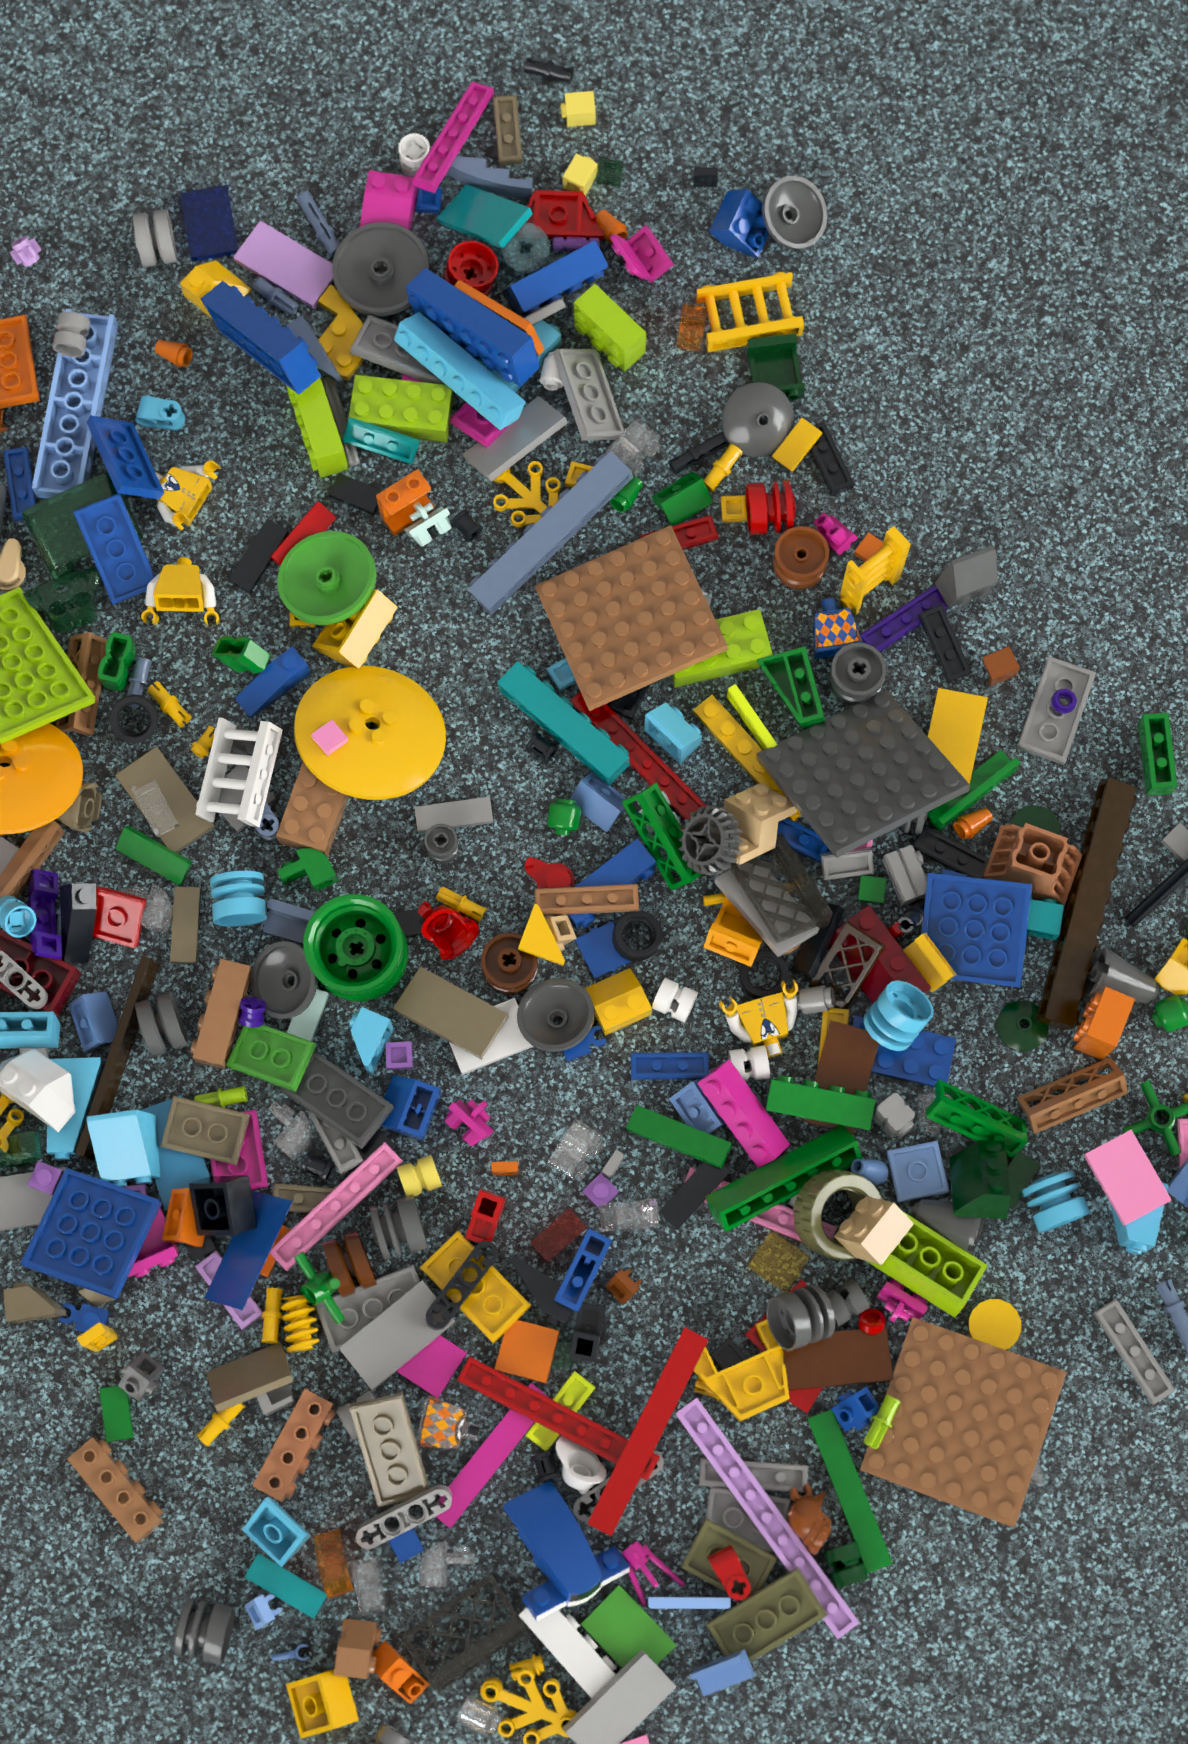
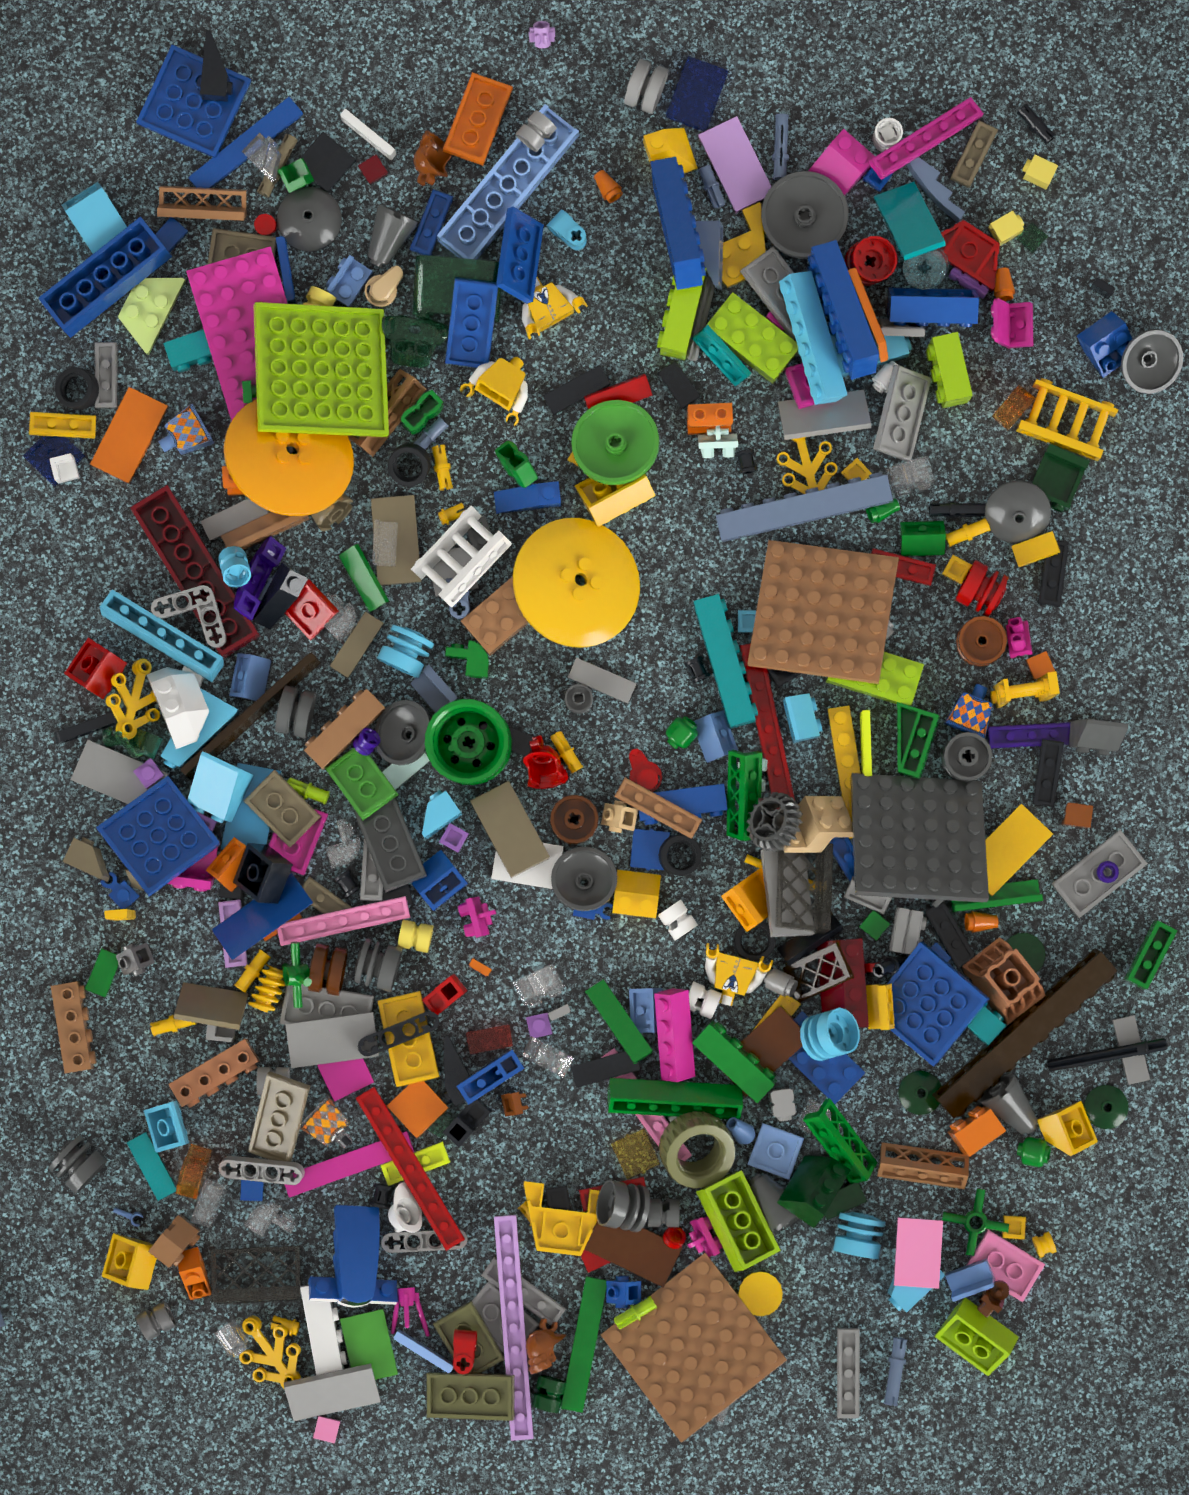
camera: 30 degrees right, 10 degrees up
light blue tile [244,1594,281,1630] -> none
bright pink tile [312,720,348,756] -> none
yellow tile [518,904,565,966] -> none
red tile [587,1327,709,1536] -> none
blue tile [631,1052,709,1080] -> none
medium blue panel [689,1649,755,1696] -> none
tan brick [834,1196,914,1265] -> none

